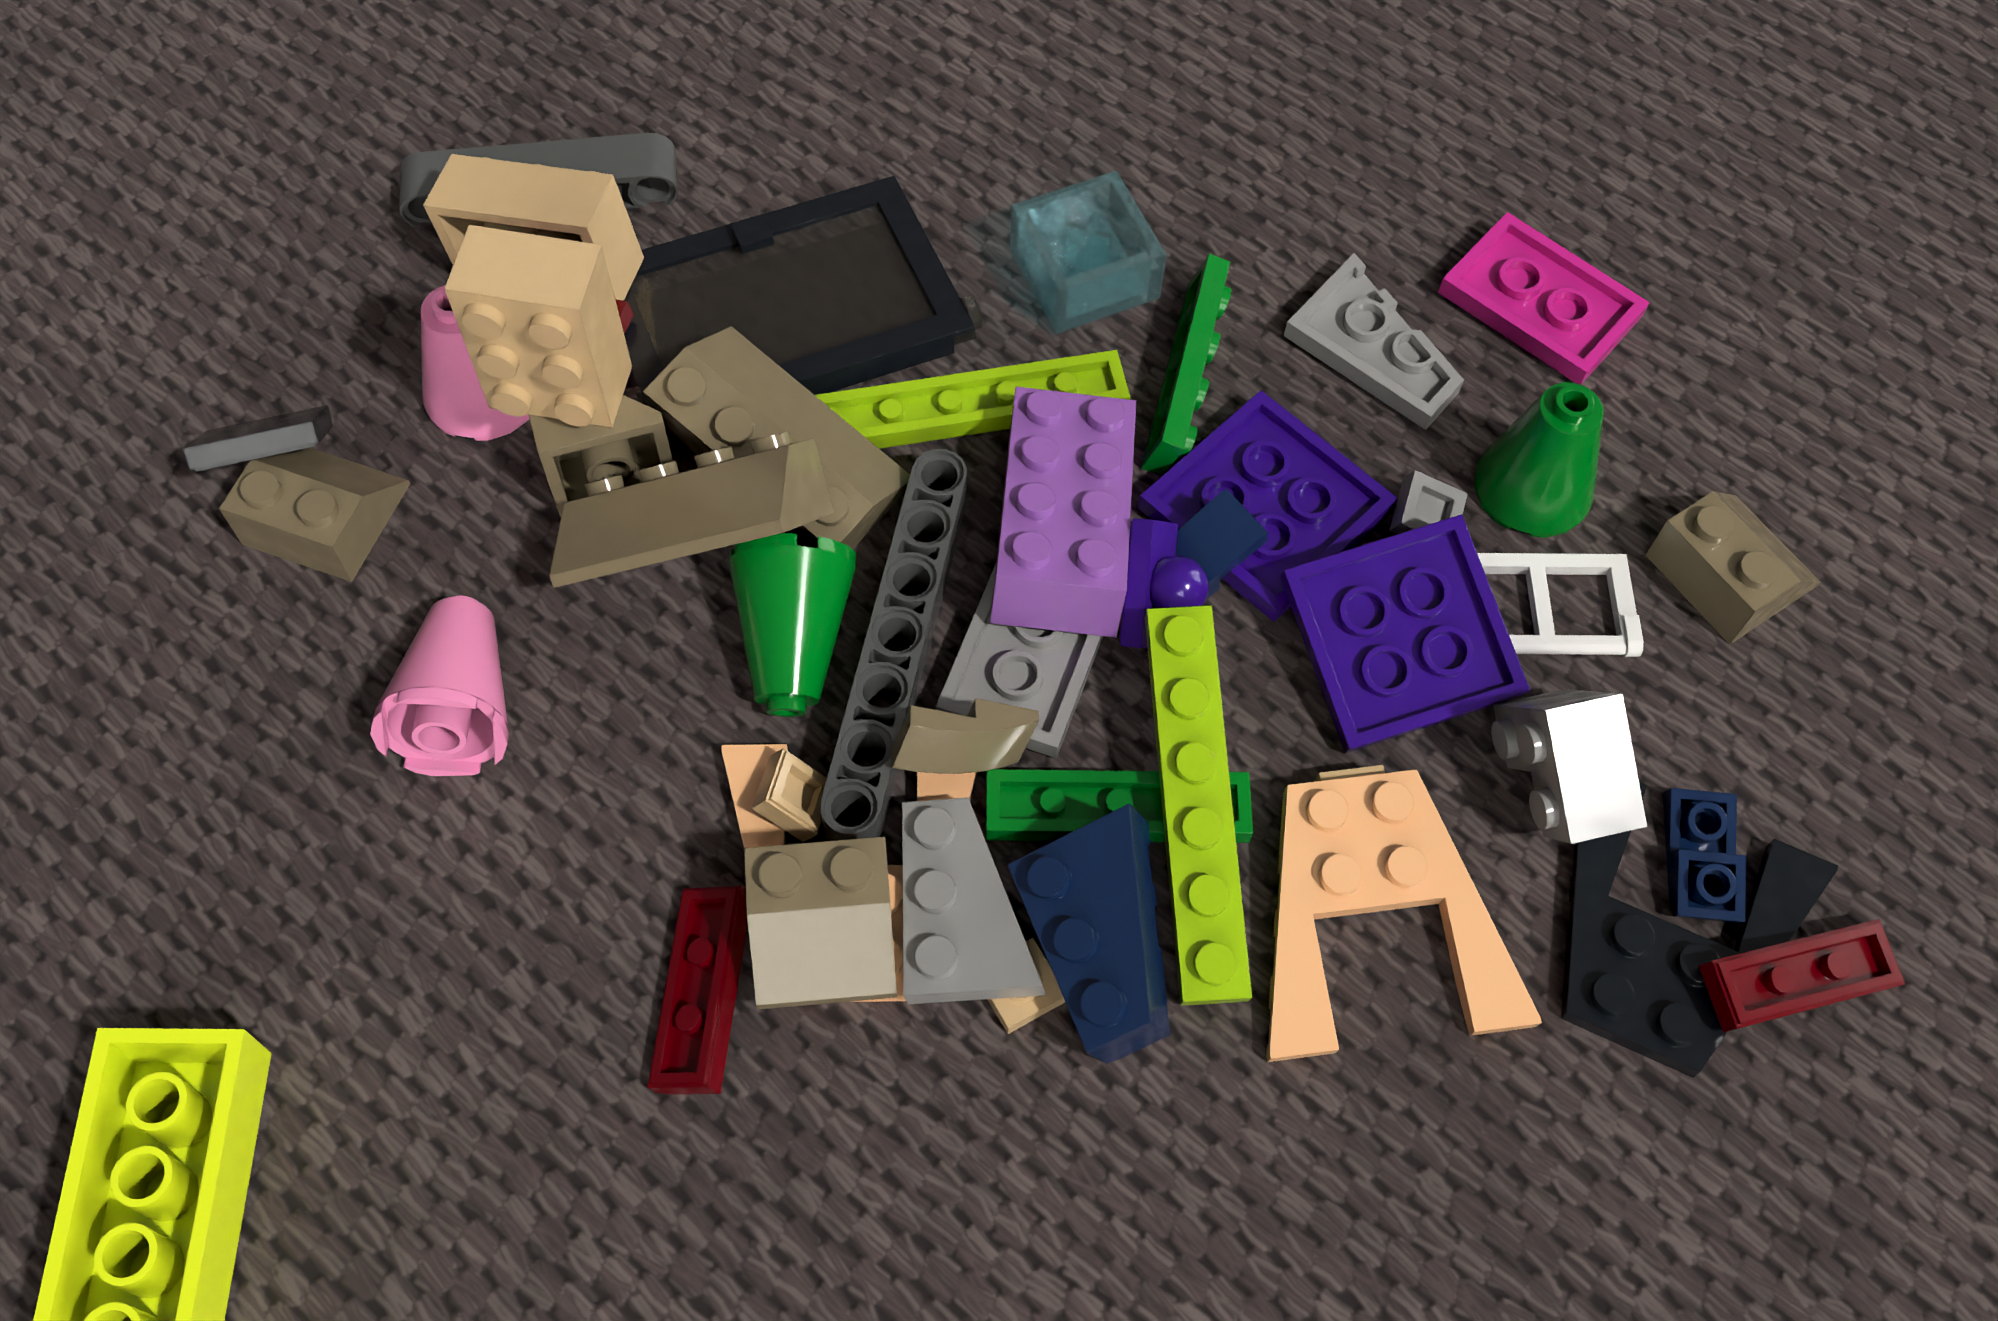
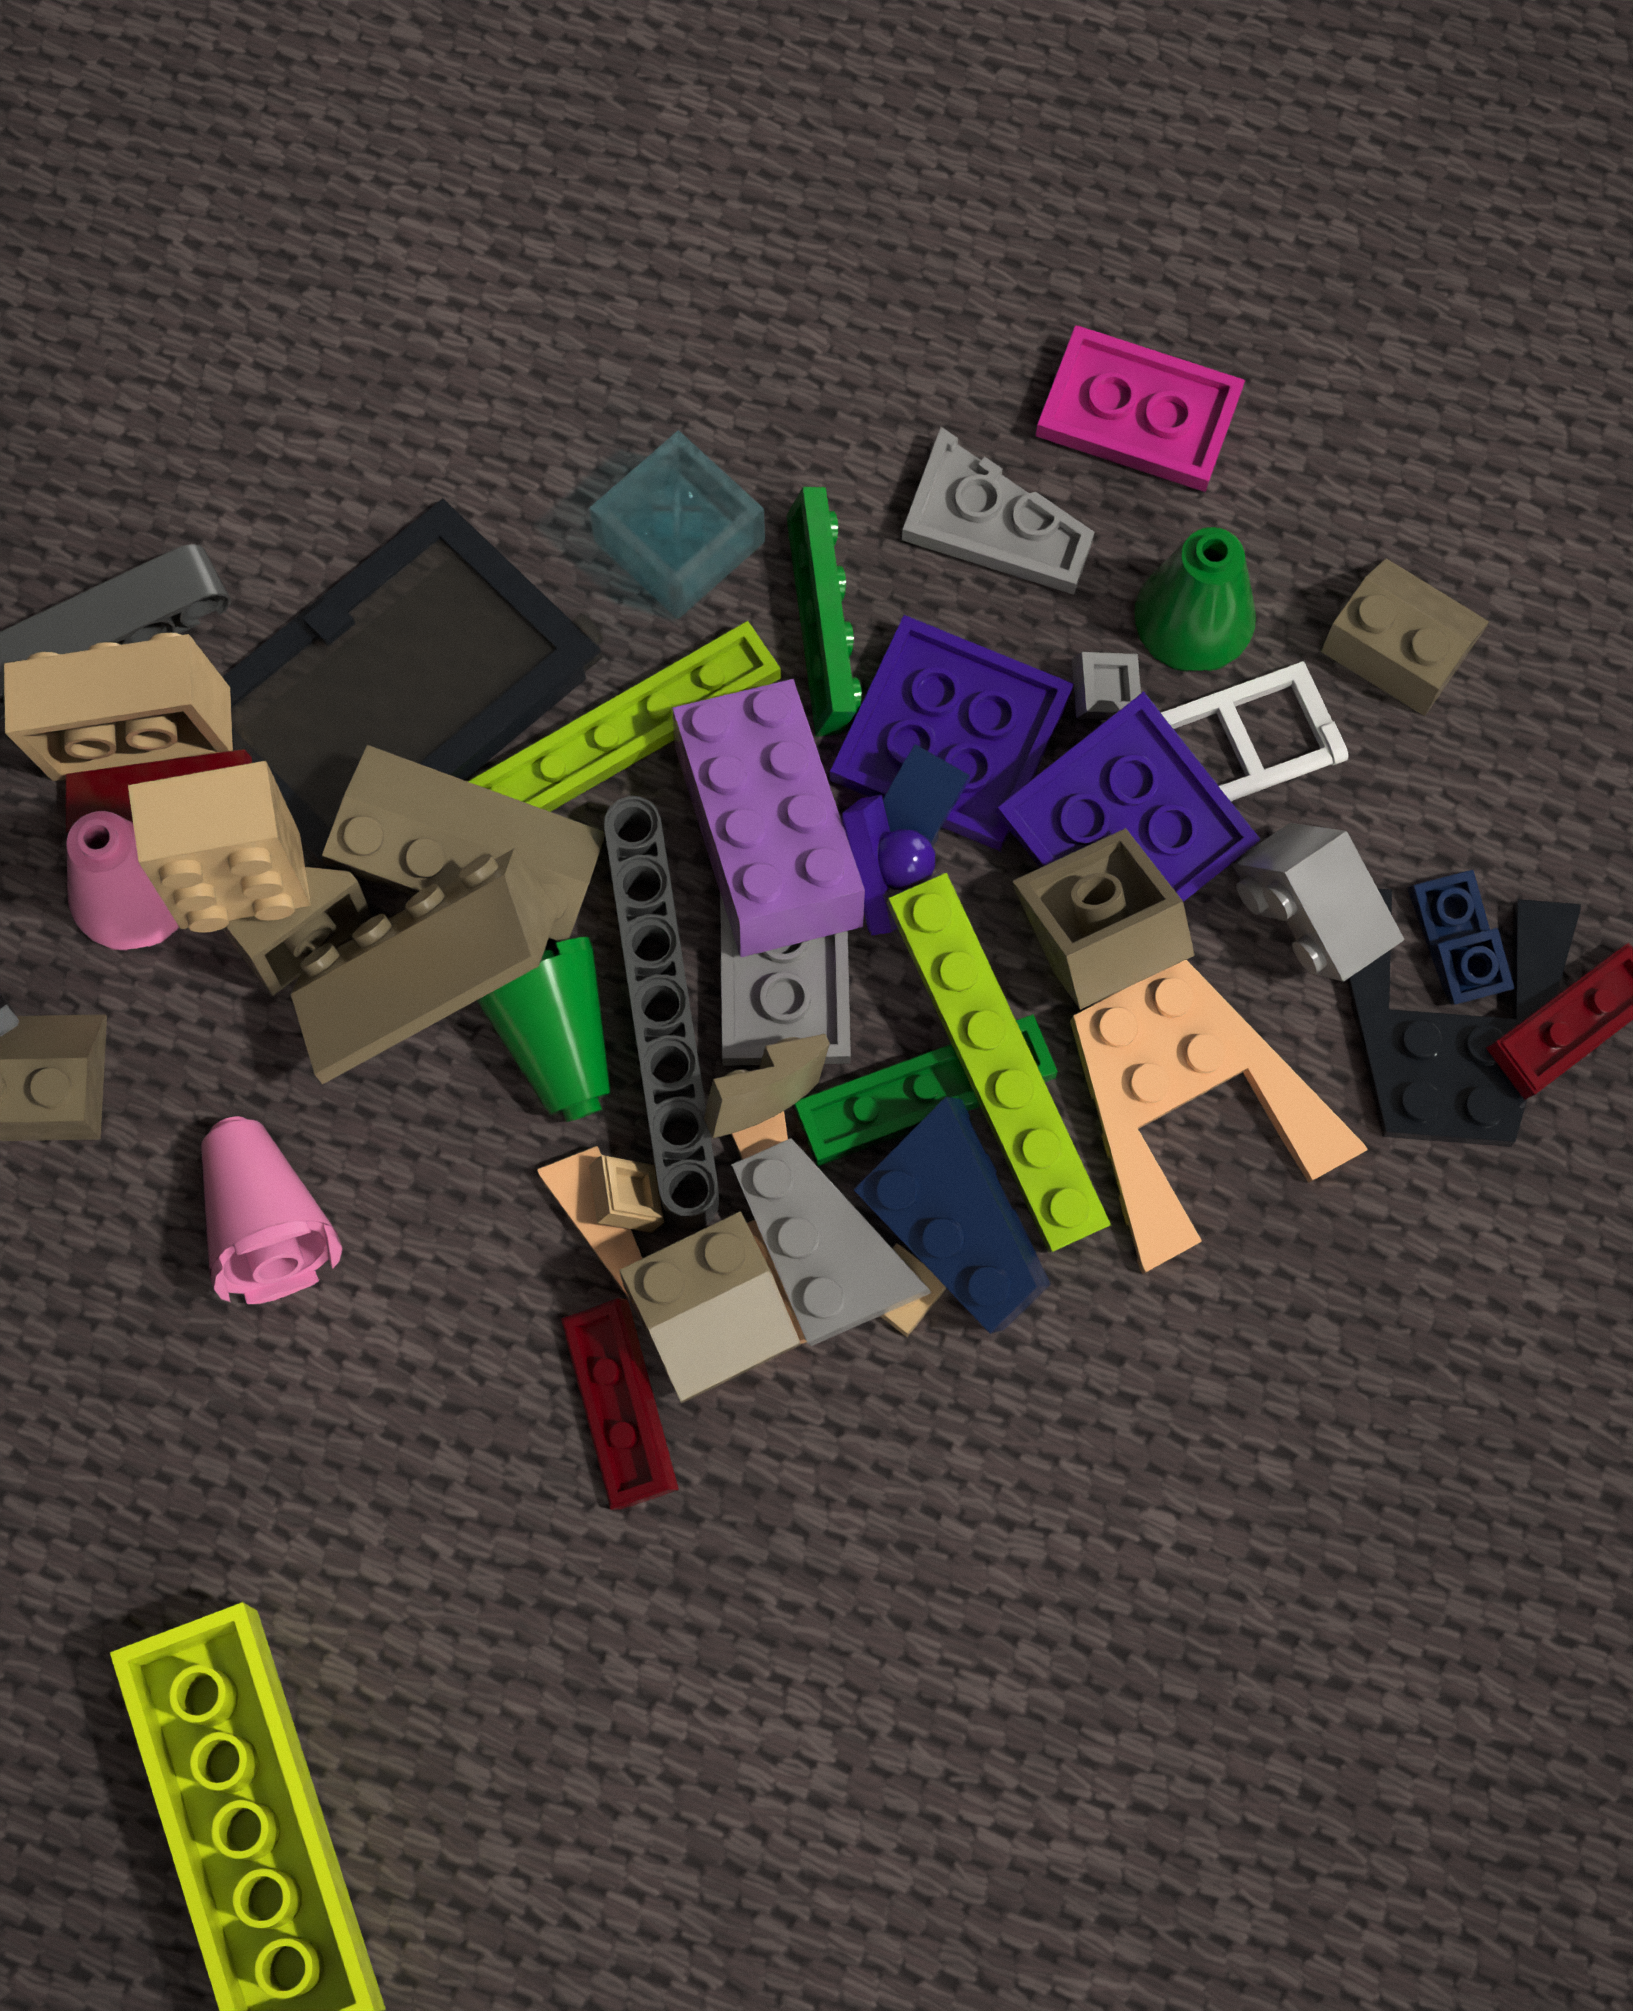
camera: 20 degrees left, 10 degrees up
none -> dark tan slope [1012,828,1195,1010]

